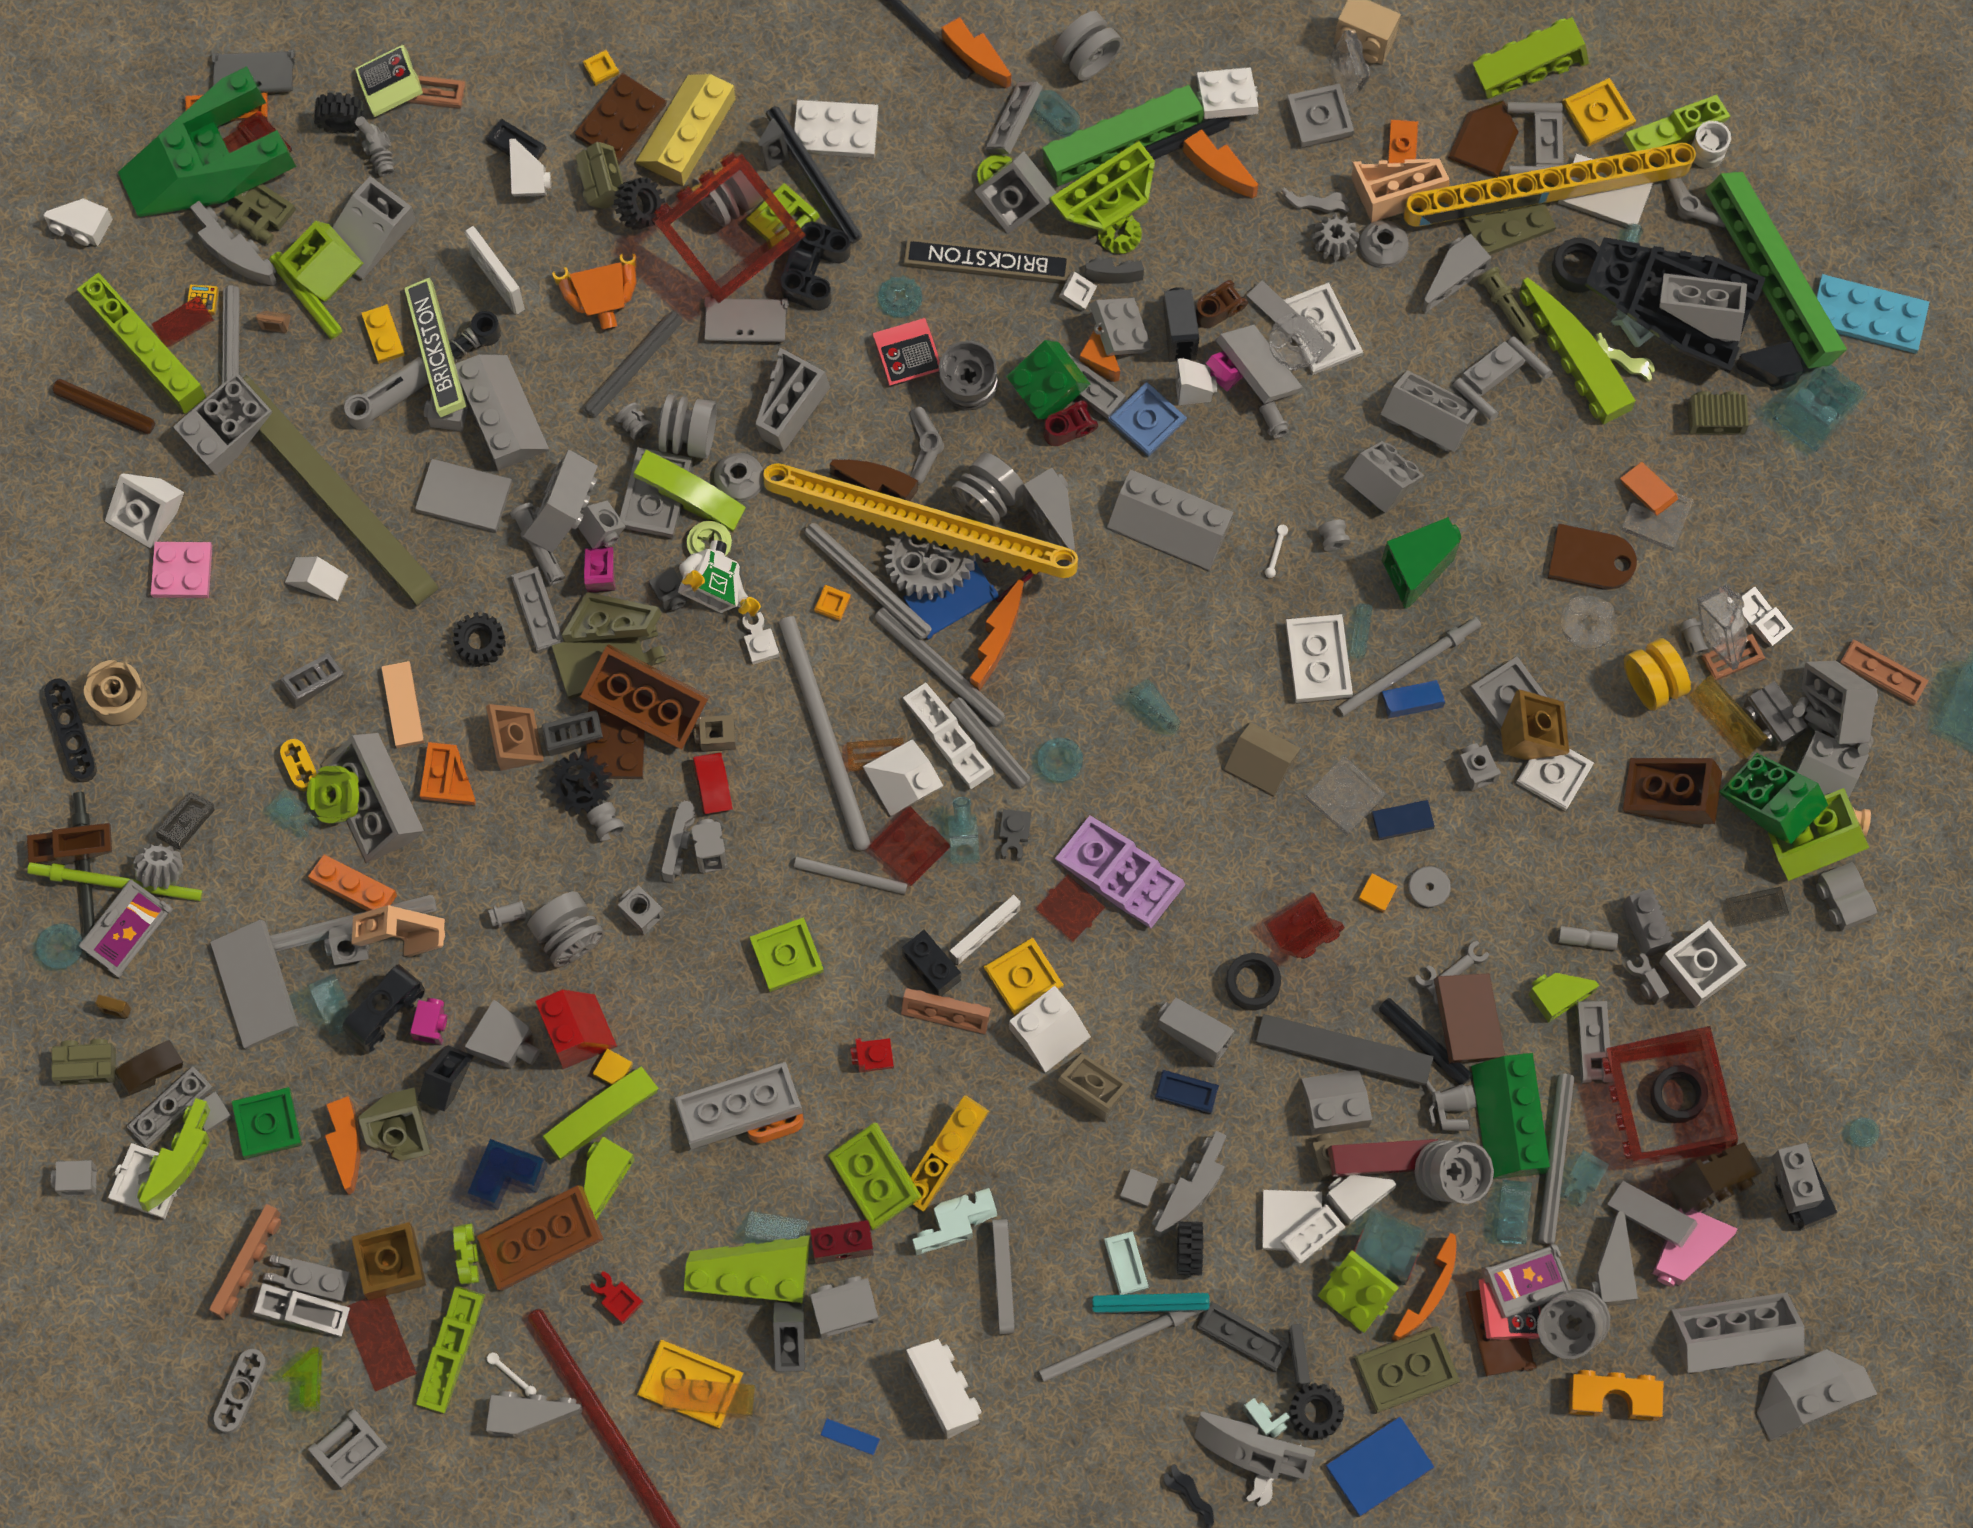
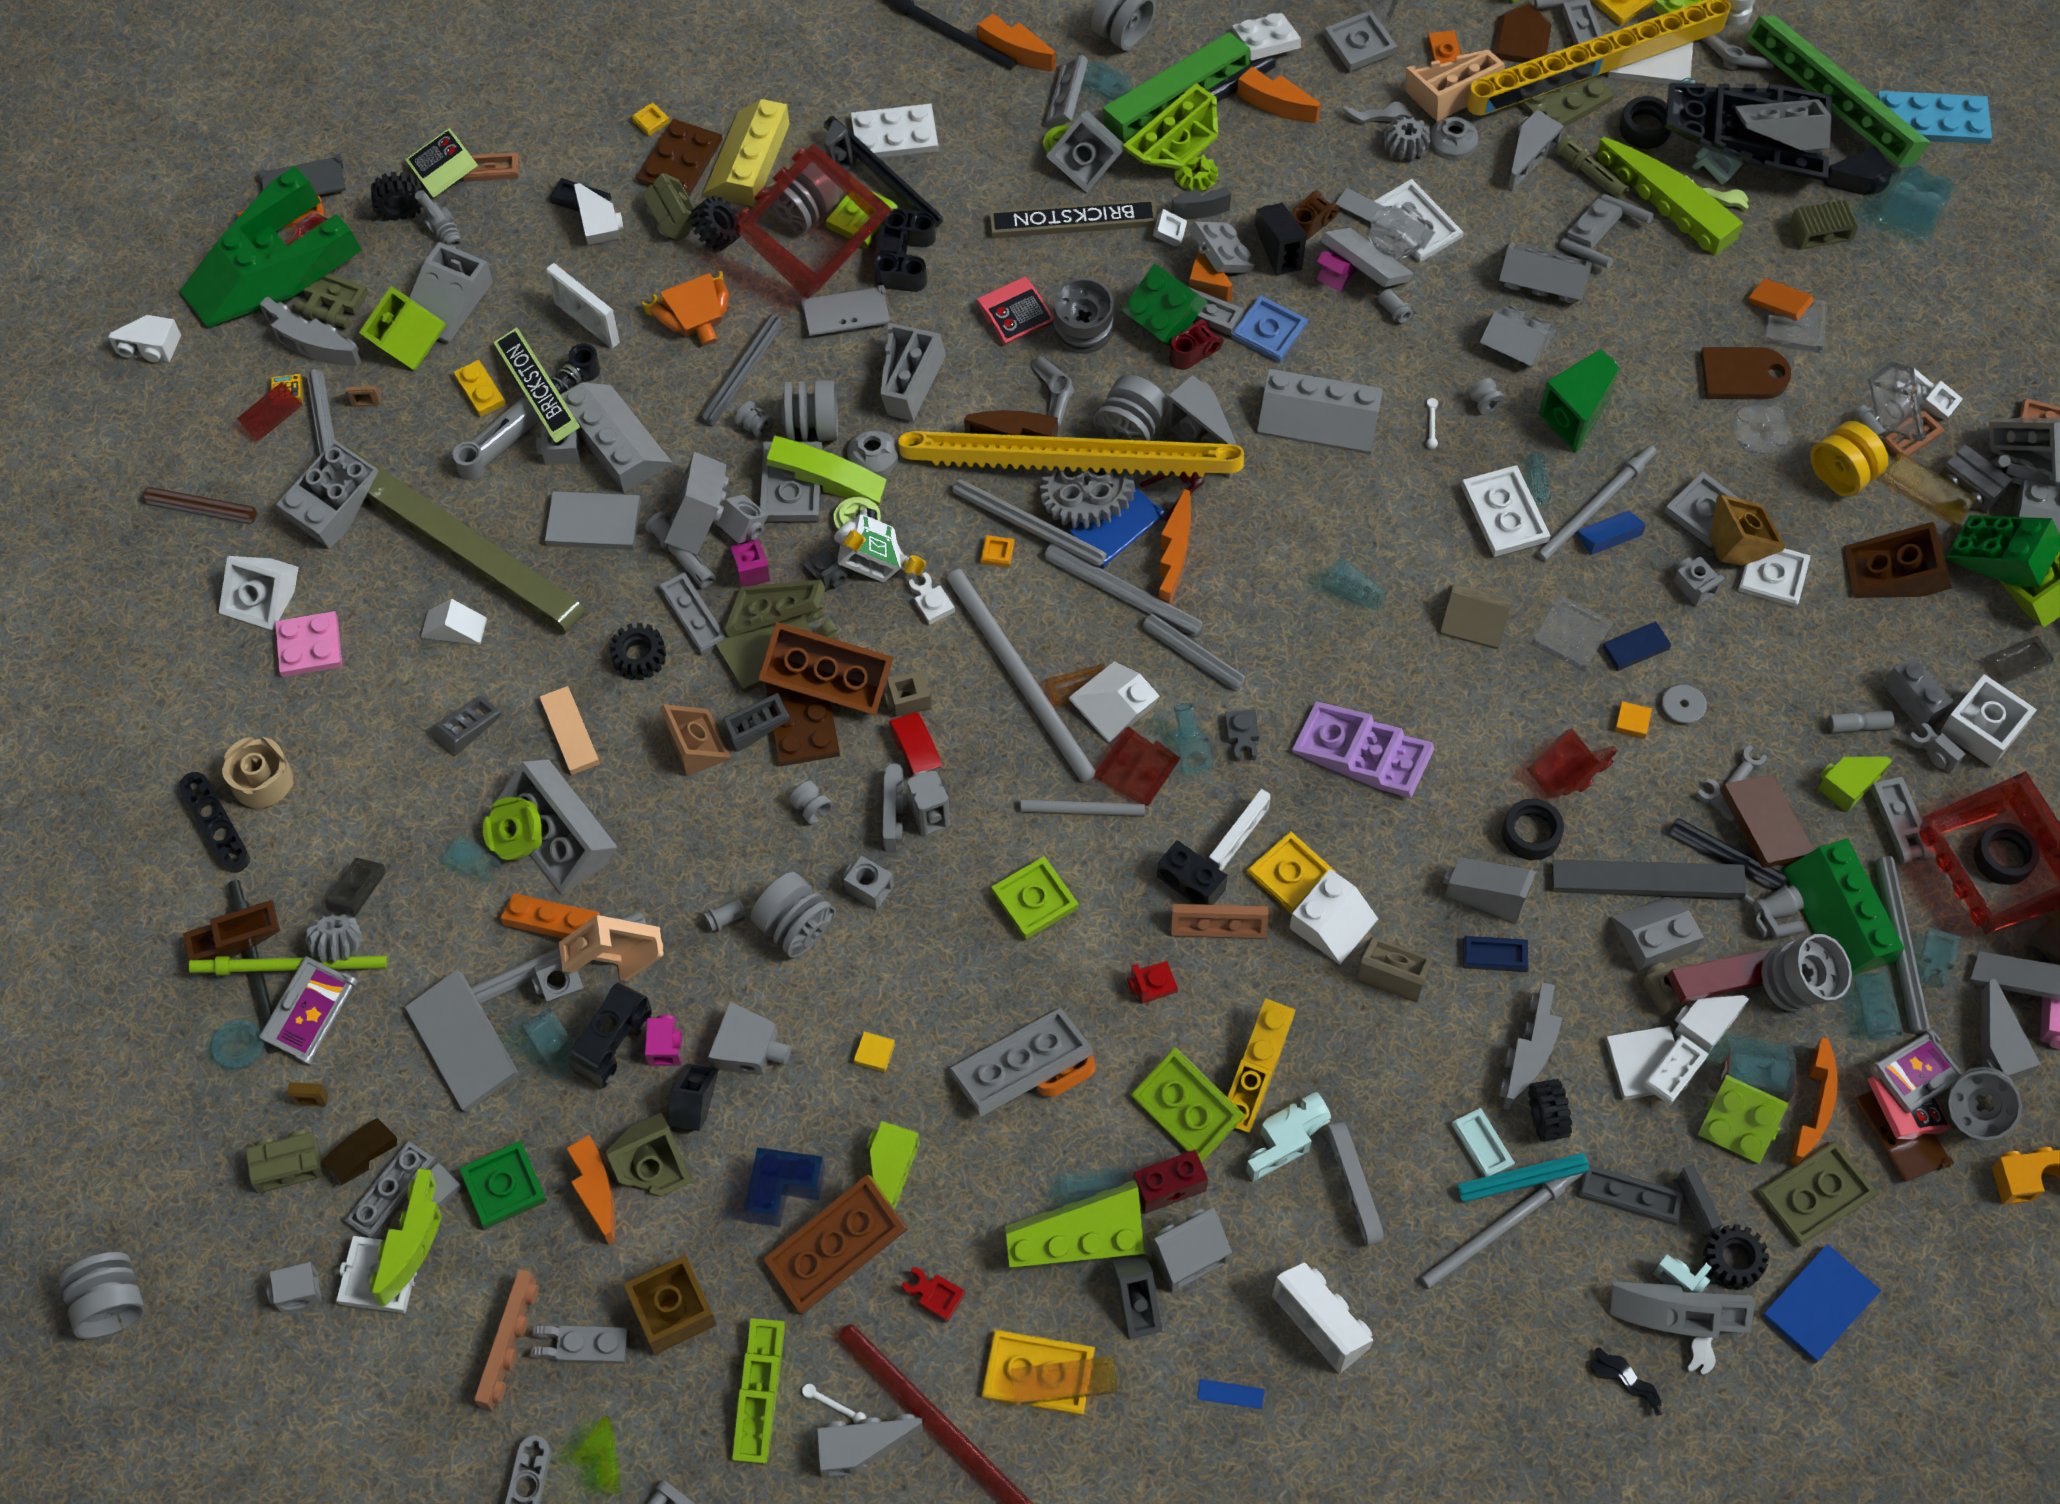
camera: 10 degrees left, 10 degrees down
lime slope [77,272,206,414] -> none
light grey slope [250,1283,350,1337] -> none
lime axle [269,252,342,339] -> none
yellow beam [280,739,317,791] -> none
clear red piece [346,1296,417,1392] -> none
orange wing [420,742,476,805] -> none
lime plate [453,1223,479,1284] -> none
red slope [535,989,617,1069] -> none
lime slope [542,1066,659,1161] -> none
black gear [549,751,613,815] -> none
clear light blue gear [878,275,922,317] -> none
white slope [903,683,994,789] -> none
clear red piece [1036,875,1105,942] -> none
clear light blue gear [1038,738,1083,783] -> none
light grey tile [1120,1169,1158,1208] -> none
white slope [1175,358,1217,405] -> none

